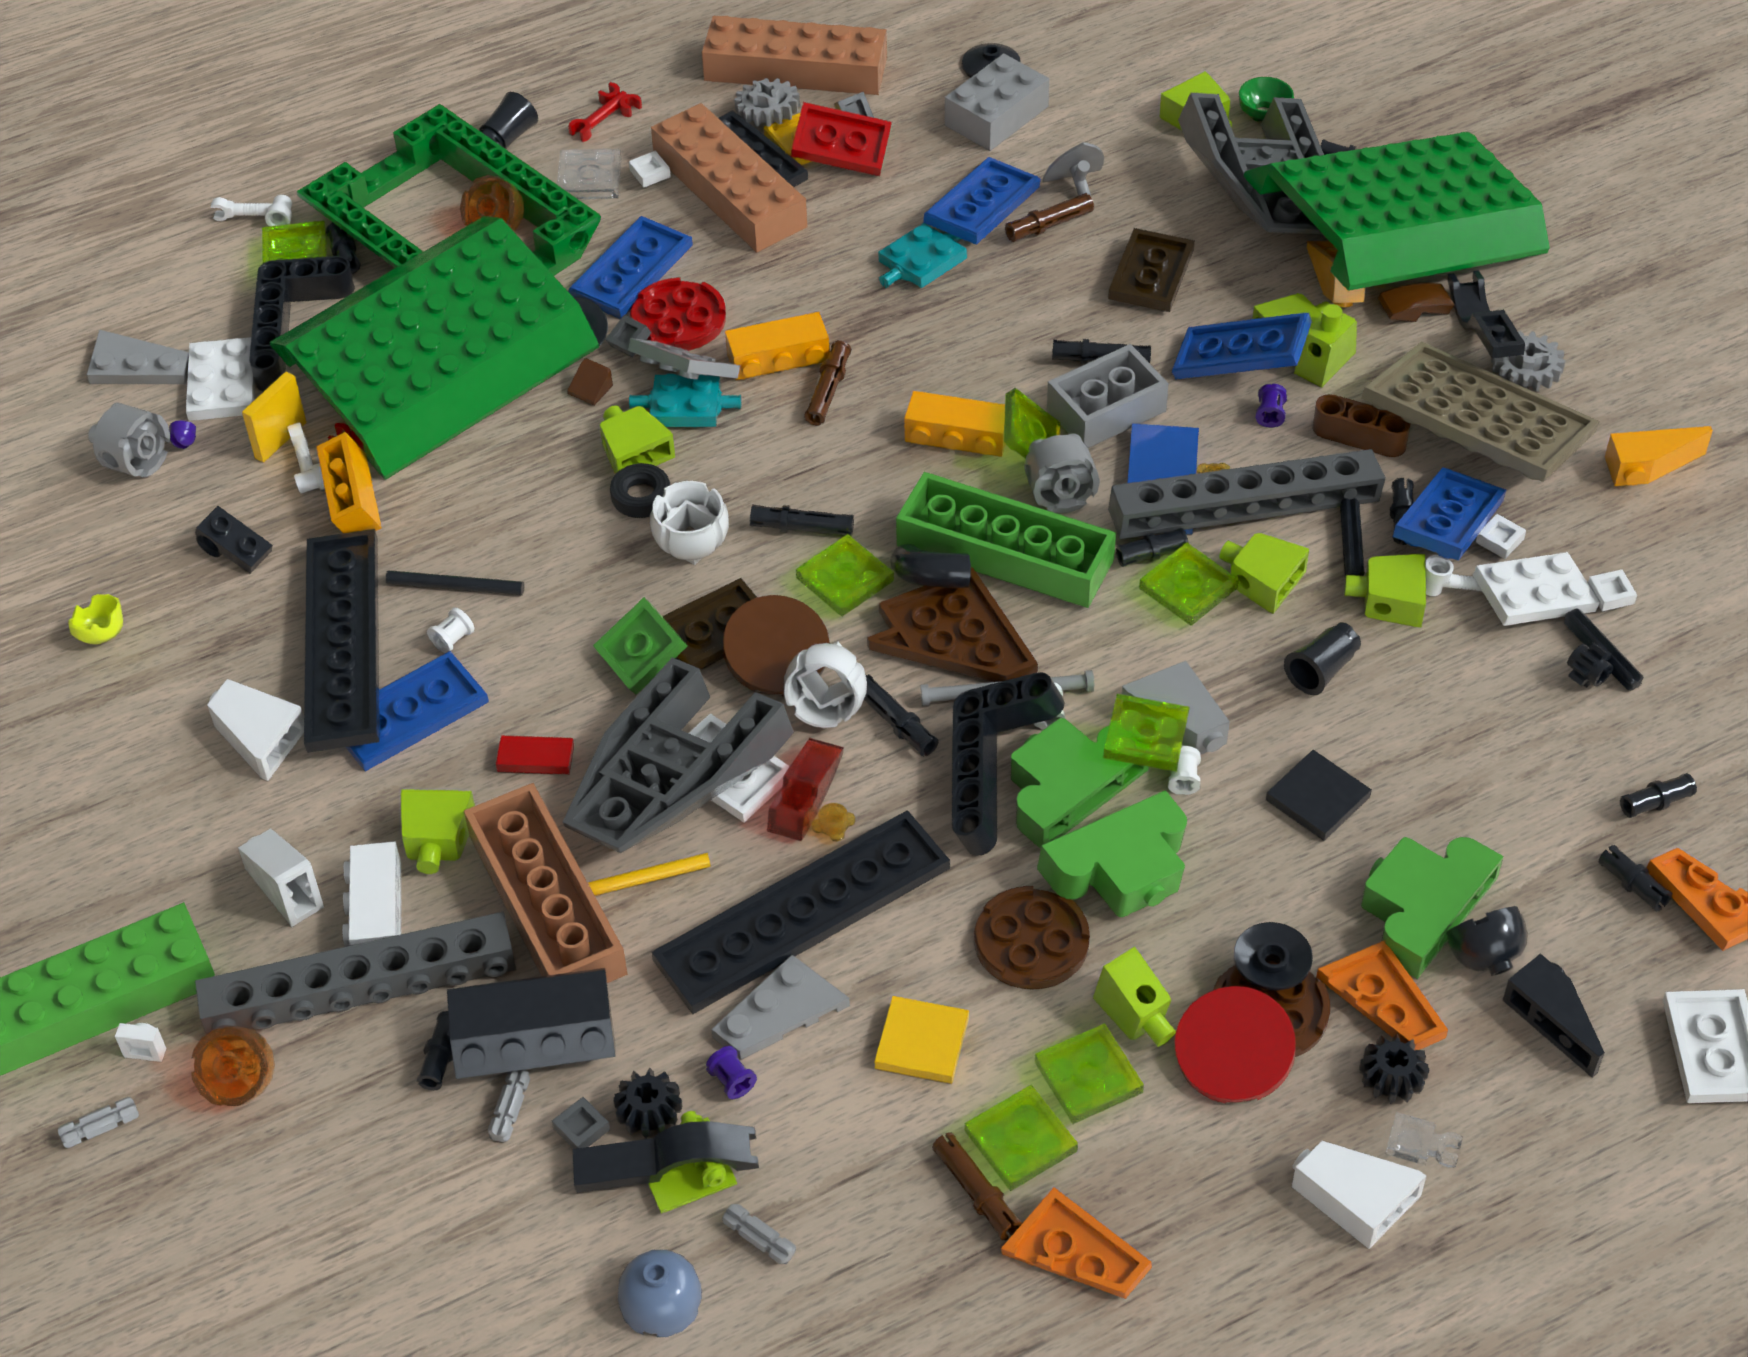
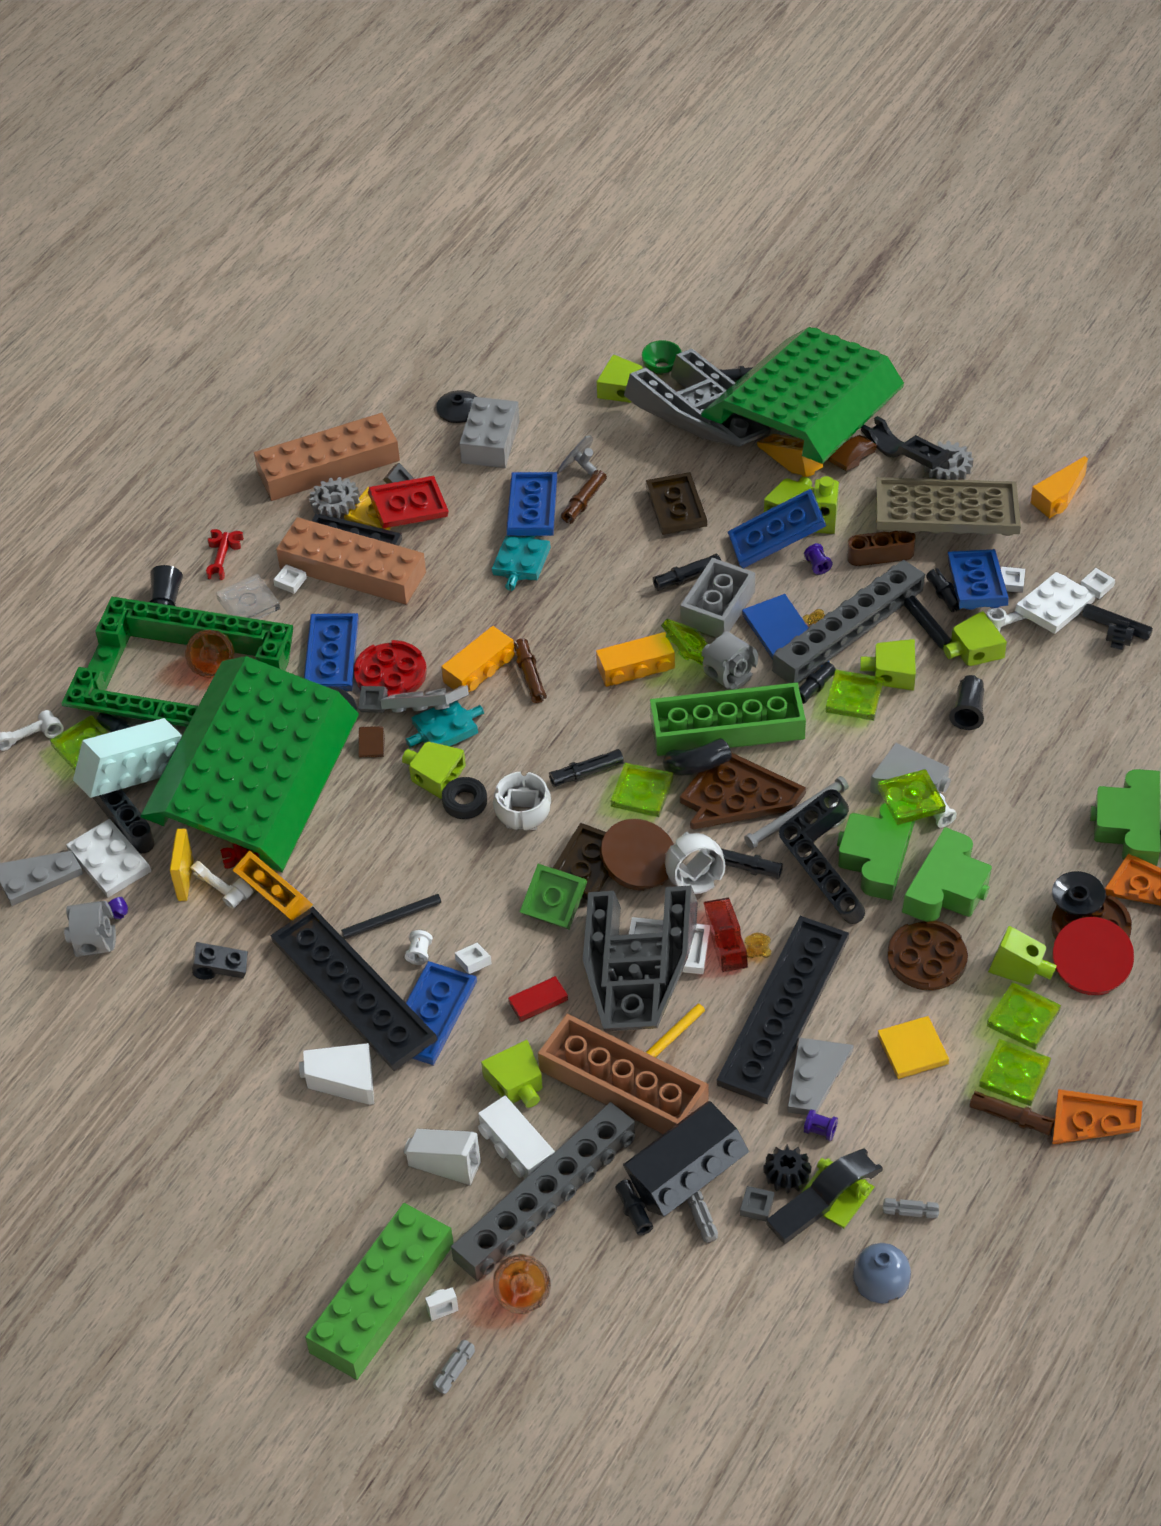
camera: 30 degrees left, 0 degrees up
neon yellow hair [68,594,123,644] -> none
black tile [1266,750,1372,841] -> none
none -> light aqua brick [73,718,182,798]
none -> white plate [455,943,492,974]

